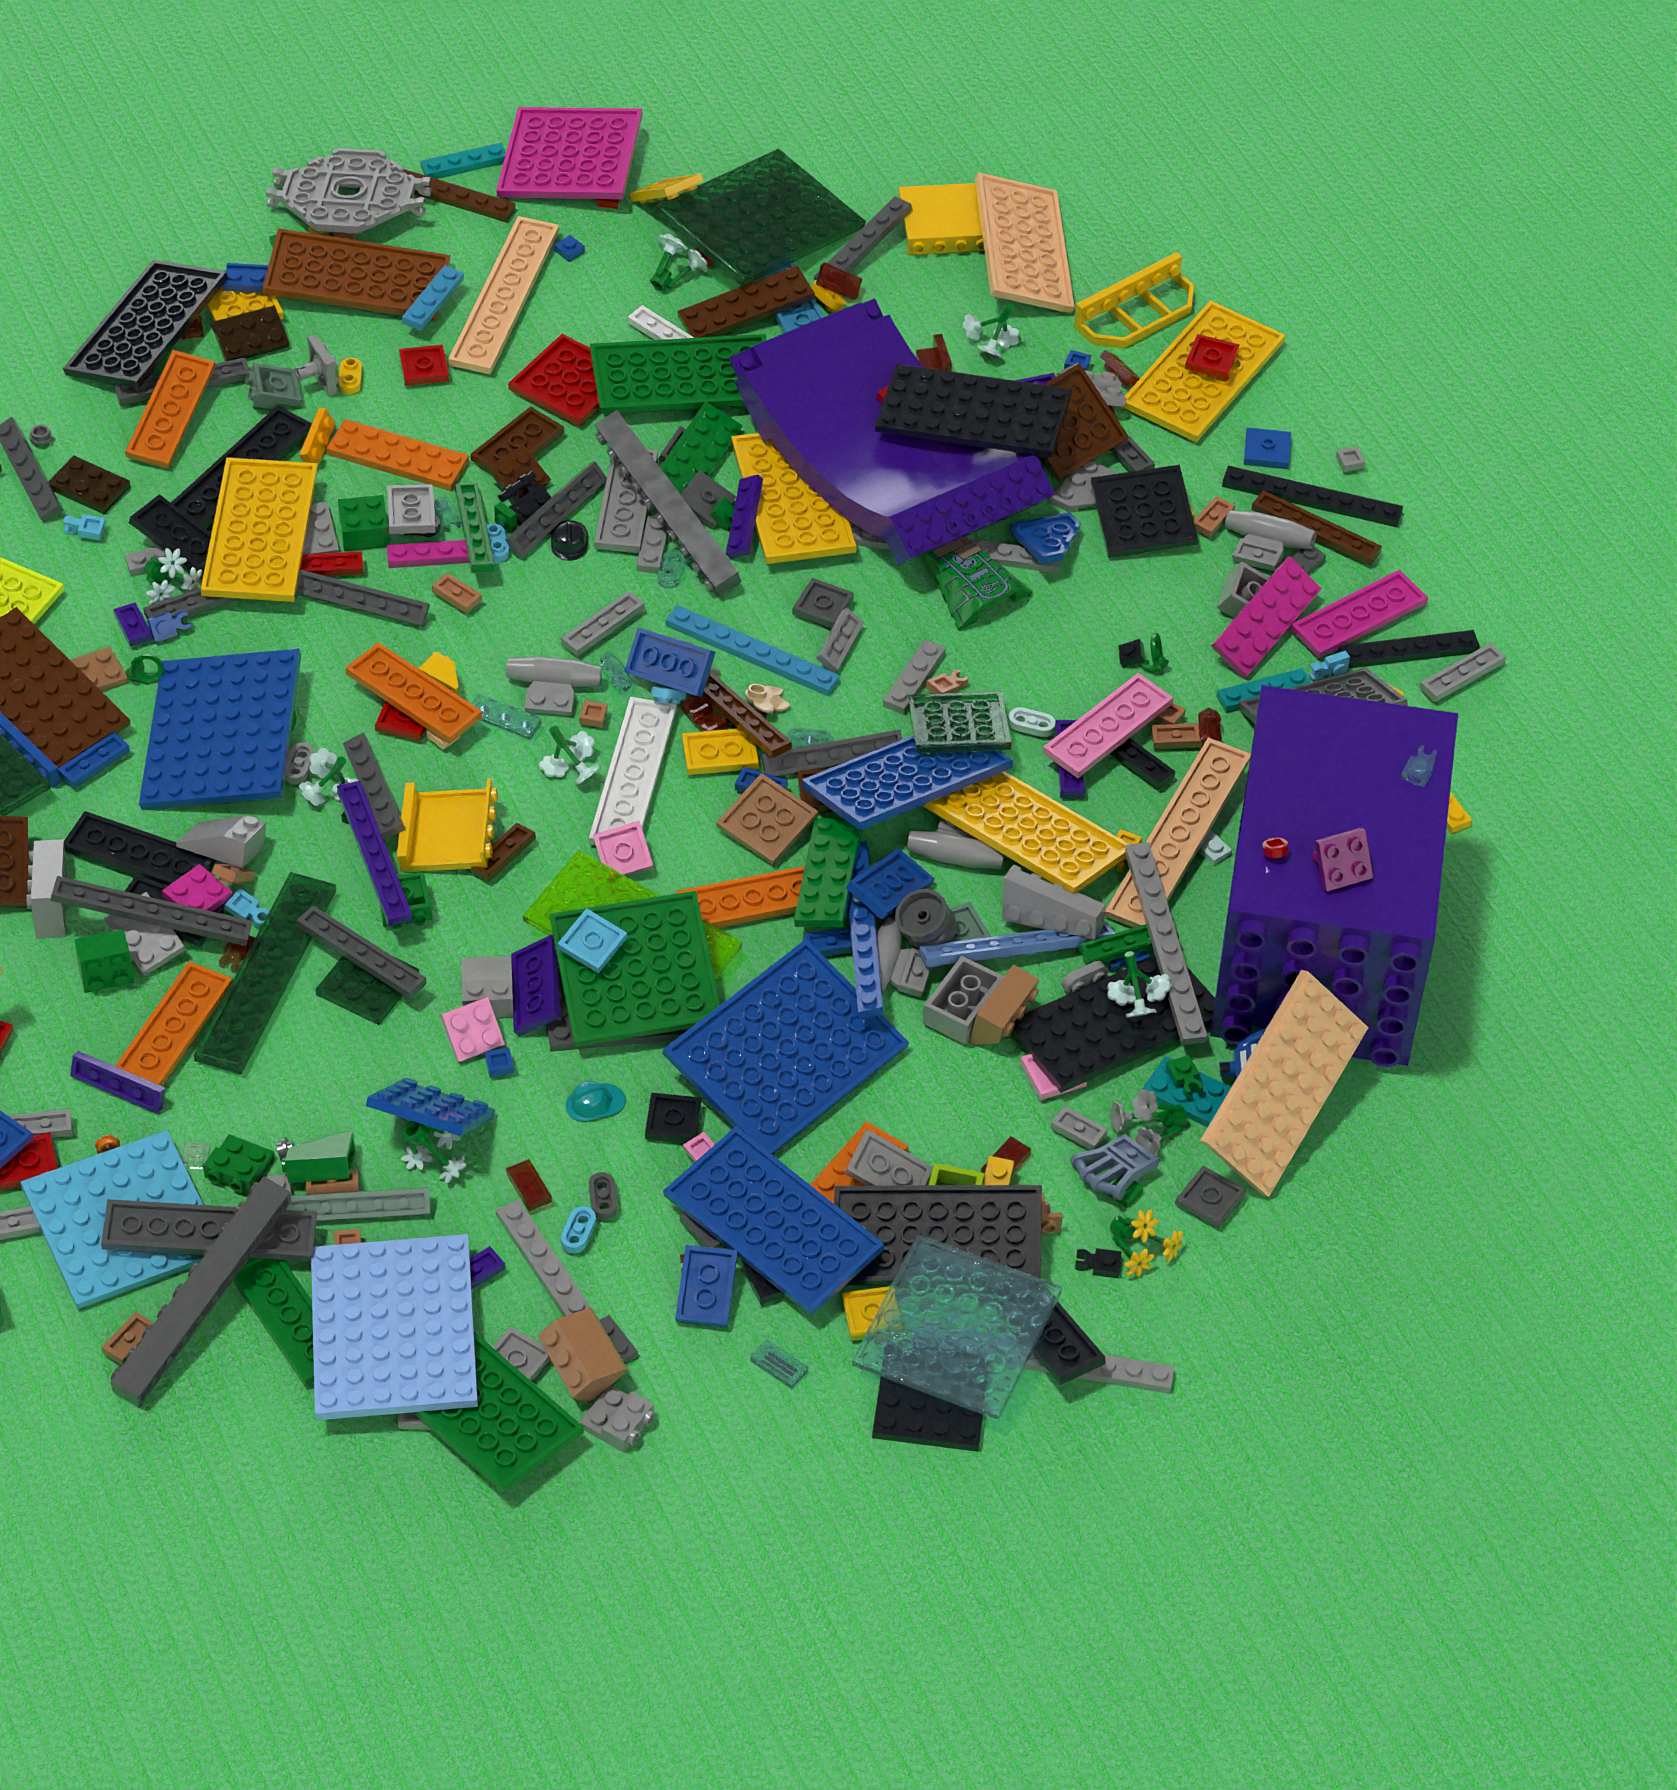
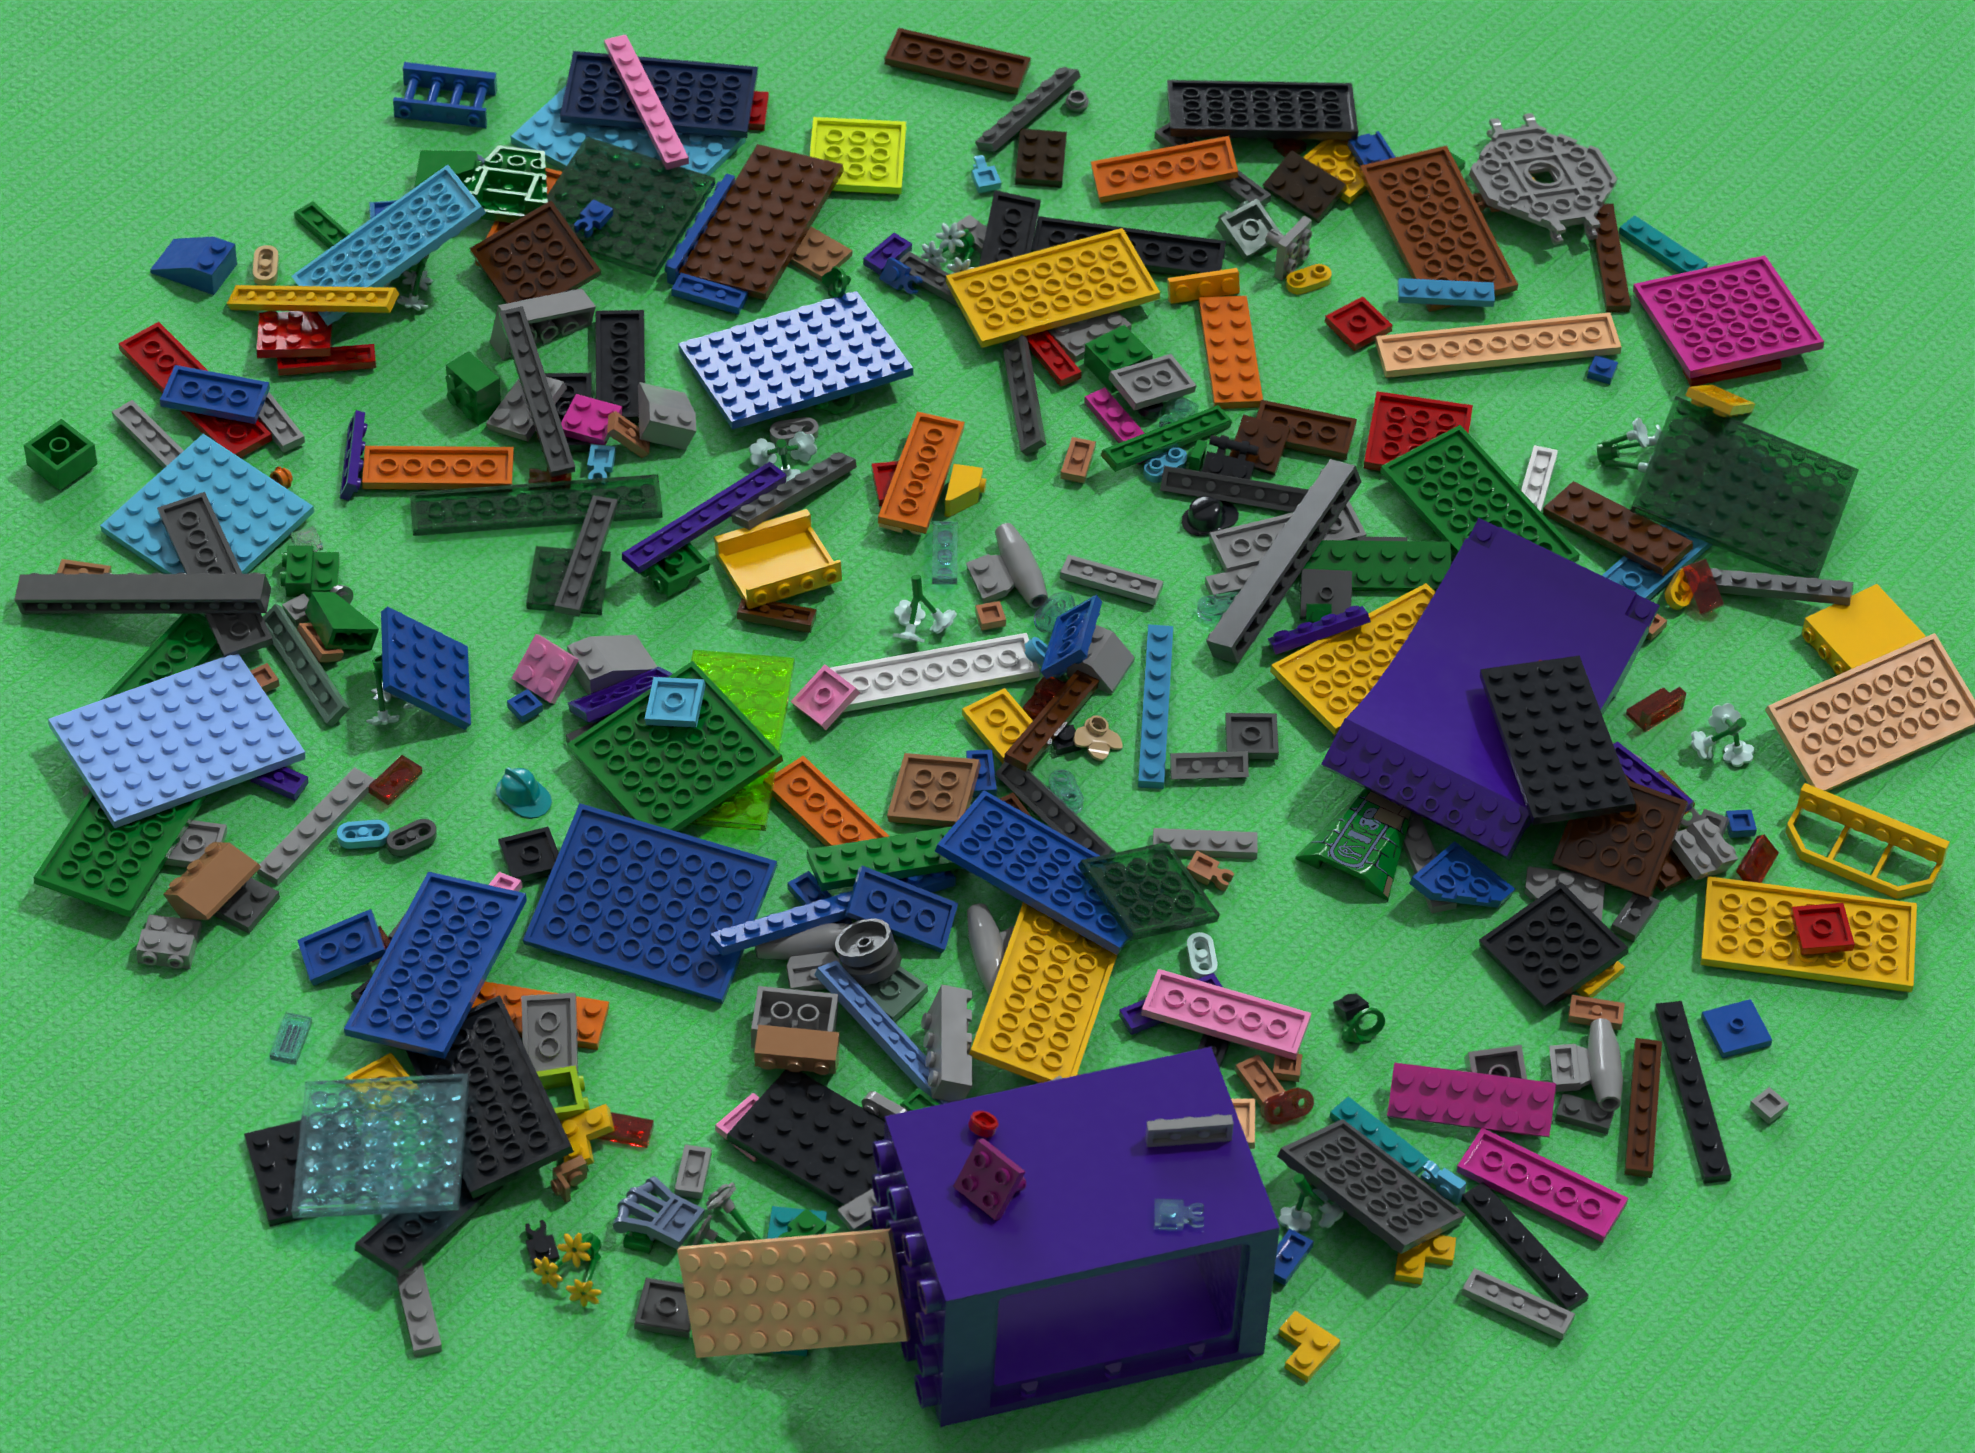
camera: 65 degrees right, 0 degrees up
light aqua plant [1107,951,1172,1018] -> none
none -> light grey plate [1145,1115,1233,1147]

